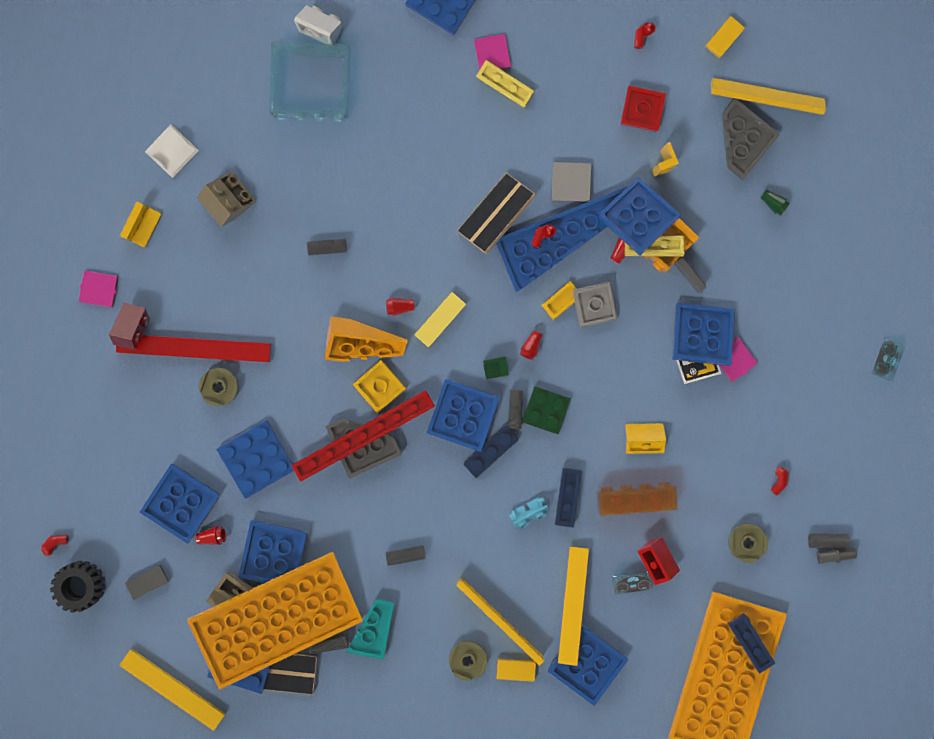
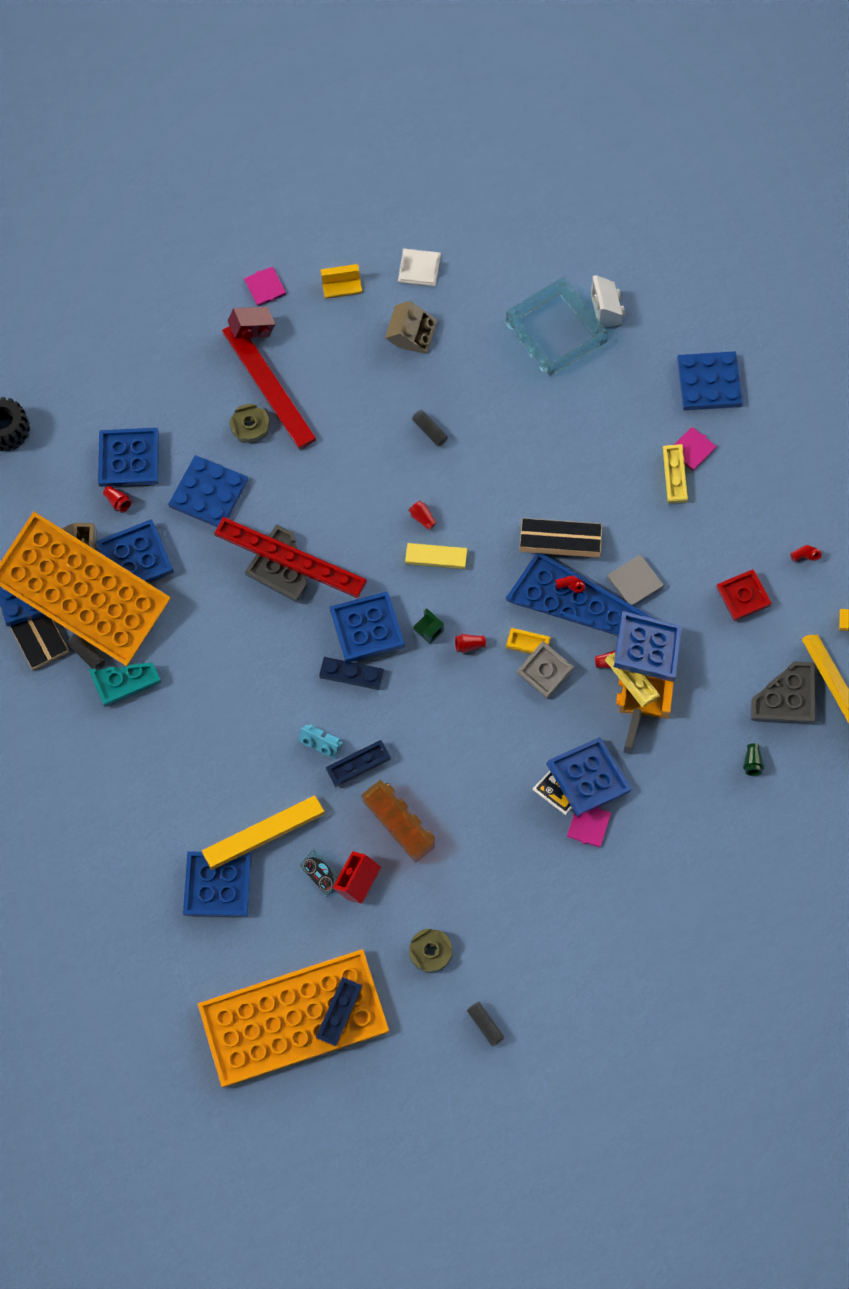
camera: 65 degrees right, 20 degrees down
red arm [41,535,69,556] -> none
dark grey tile [125,565,169,600] -> none
light orange wedge [324,316,407,362] -> none
yellow tile [352,360,407,413] -> none
dark grey piece [385,545,426,566] -> none
olive plate [449,641,487,681] -> none
yellow tile [456,578,544,666] -> none
yellow tile [496,658,536,681] -> none
dark grey piece [507,390,524,429] -> none
dark green plate [522,386,571,434] -> none
yellow panel [625,423,666,454] -> none
yellow panel [652,142,679,177] -> none
red arm [770,467,789,496] -> none
dark grey axle [817,548,857,564] -> none
clear light blue slope [871,338,905,381] -> none

